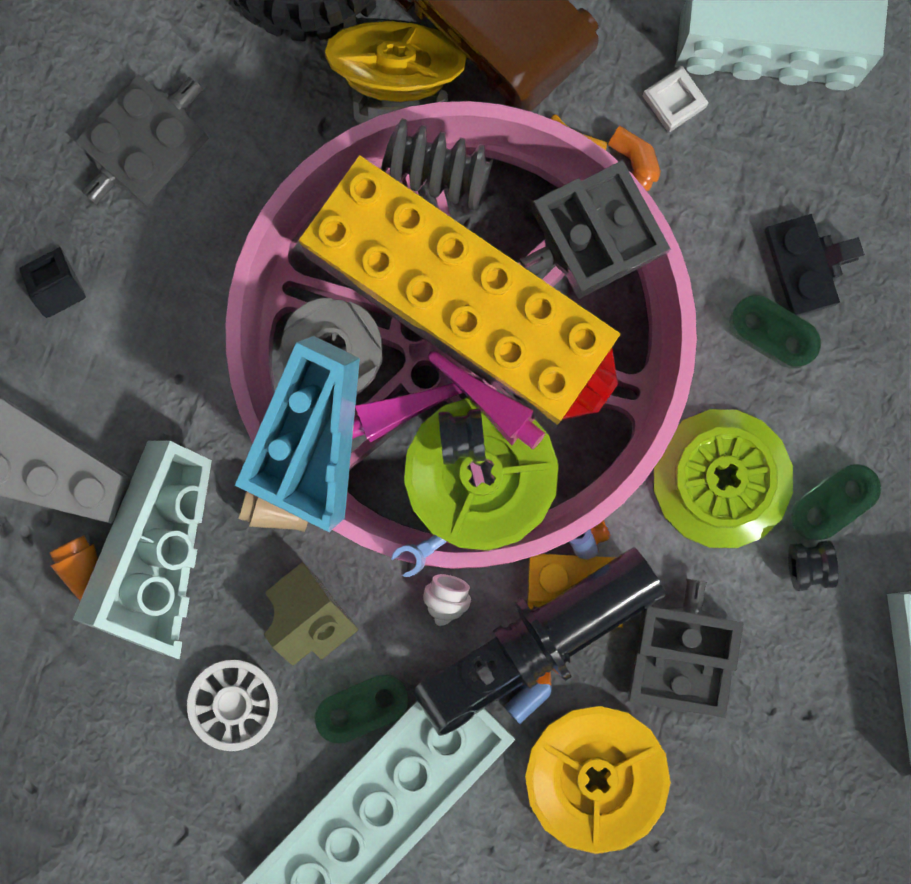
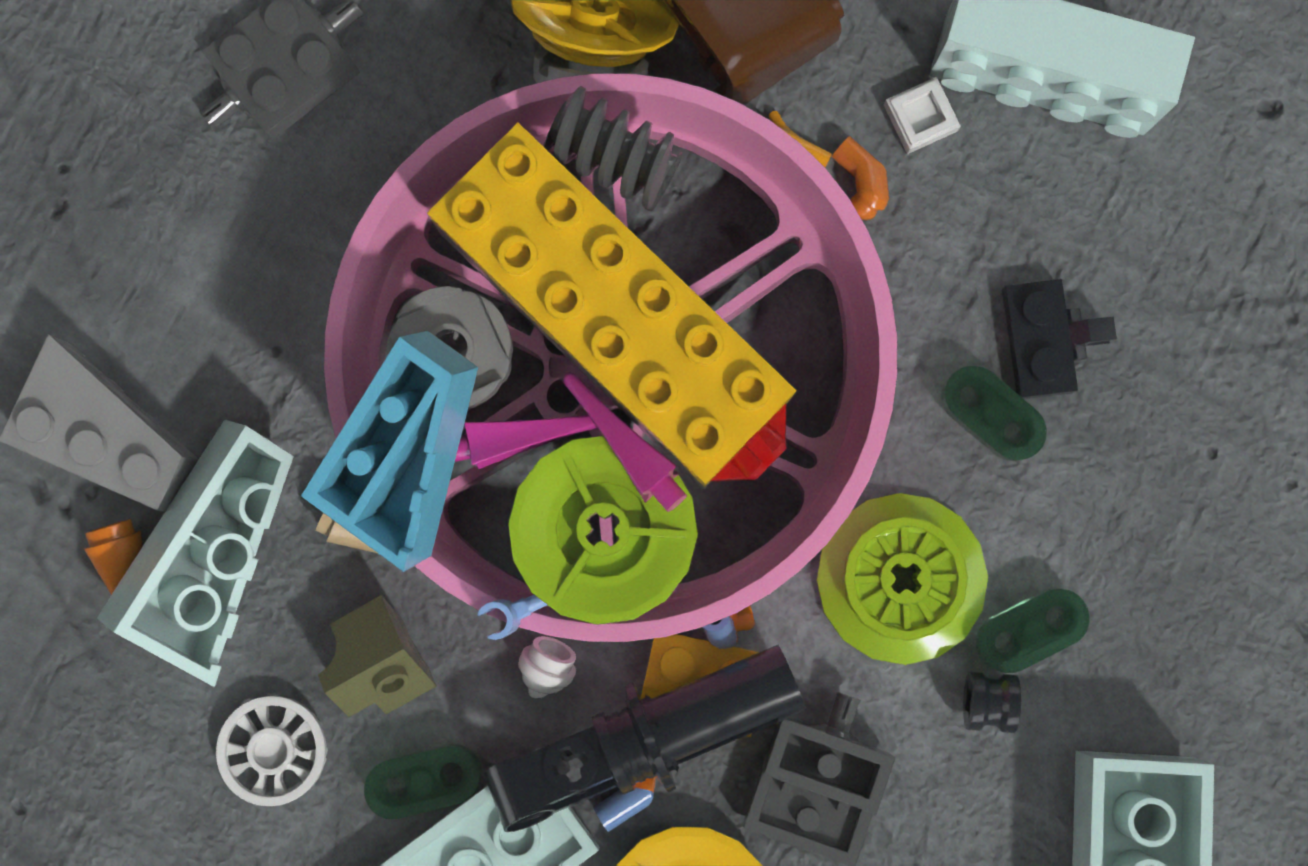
camera: 15 degrees right, 0 degrees up
black slope [19,247,86,318] -> none
black wheel [439,408,486,465] -> none
dark grey plate [519,160,671,299] -> none

